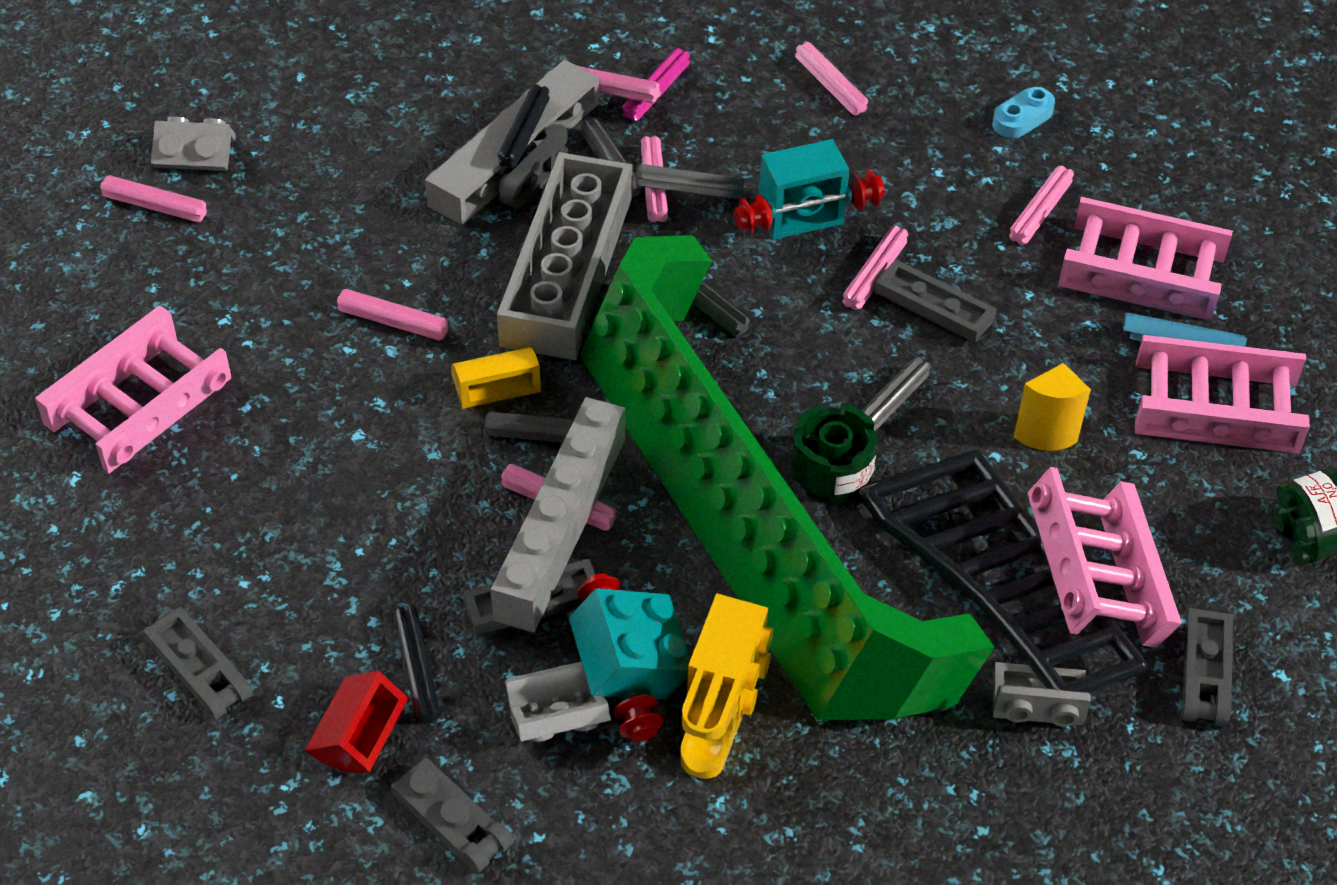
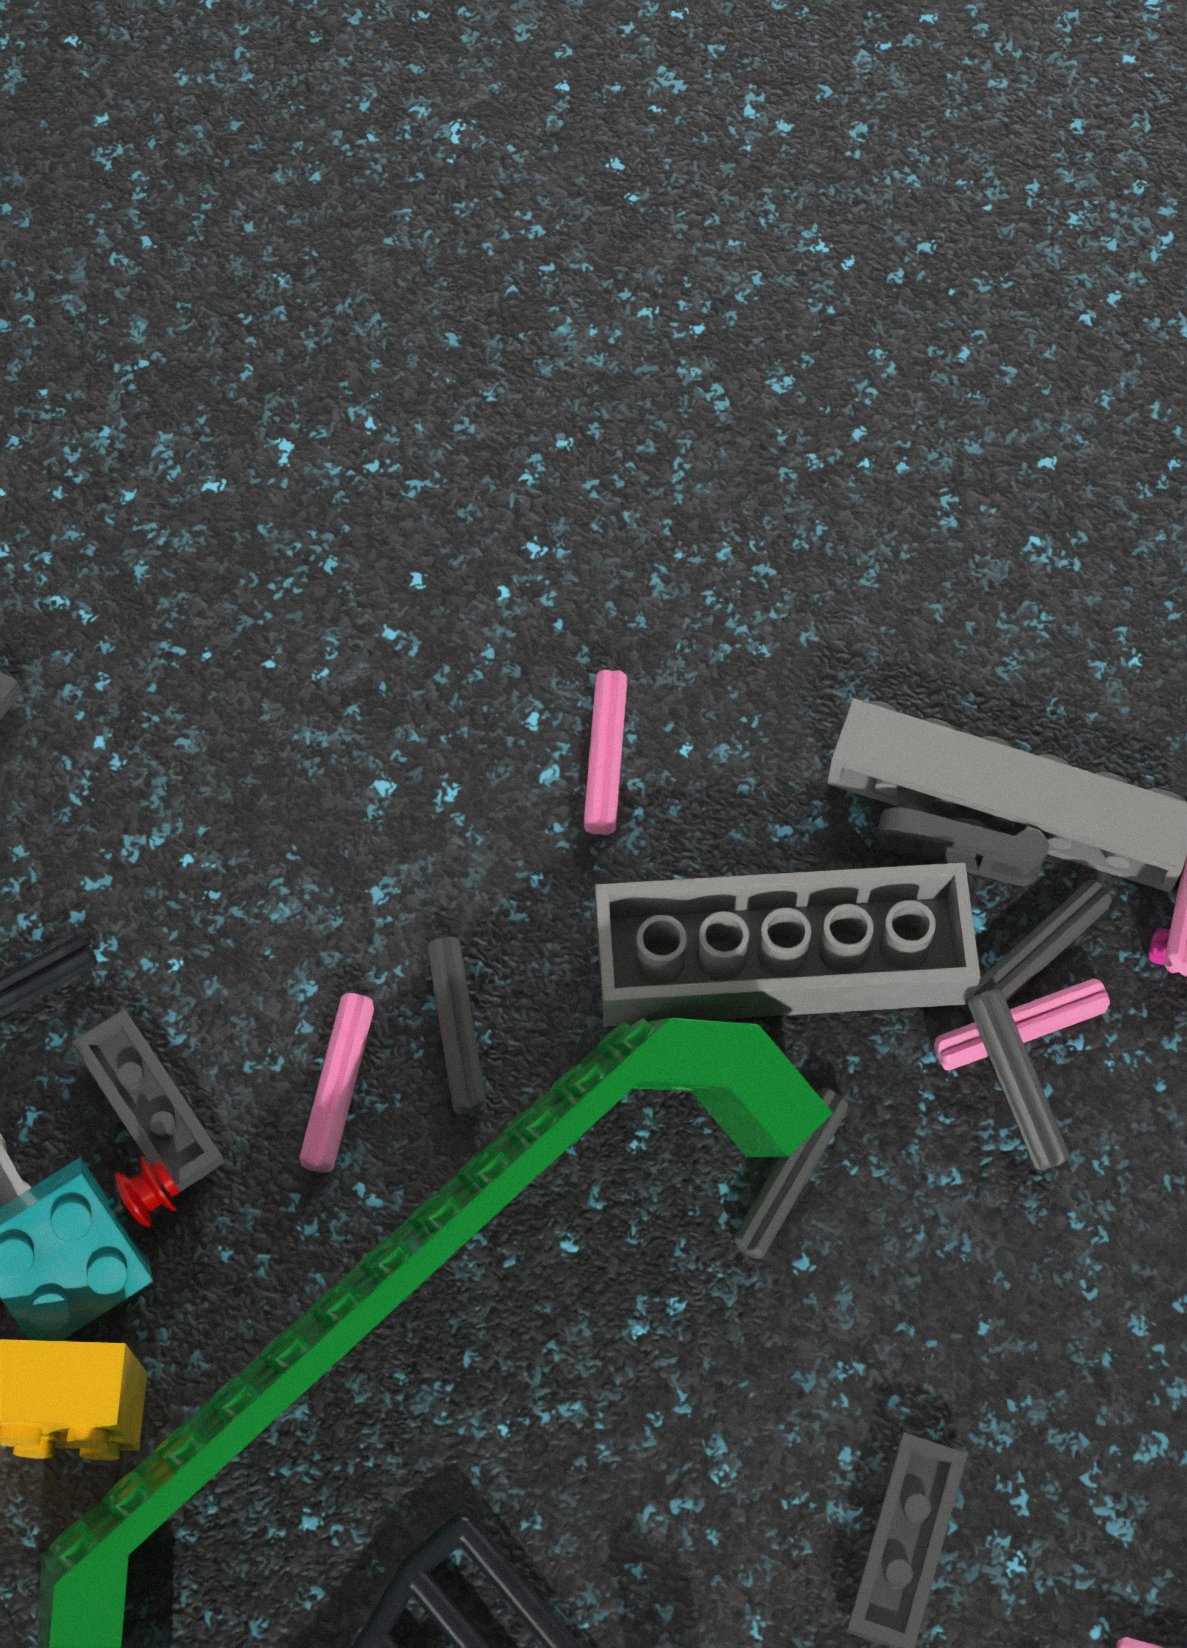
camera: 75 degrees right, 15 degrees up
bright pink fence [35,305,232,474] -> none
bright pink axle [100,175,207,222] -> none
light grey bracket [151,117,235,171] -> none
yellow brick [451,347,541,409] -> none
light grey brick [491,397,625,633] -> none
black axle [497,84,550,169] -> none
teal brick [734,139,885,240] -> none
dark green brick [791,403,877,503] -> none
bright pink axle [843,225,908,311] -> none
dark grey axle [862,357,931,432] -> none

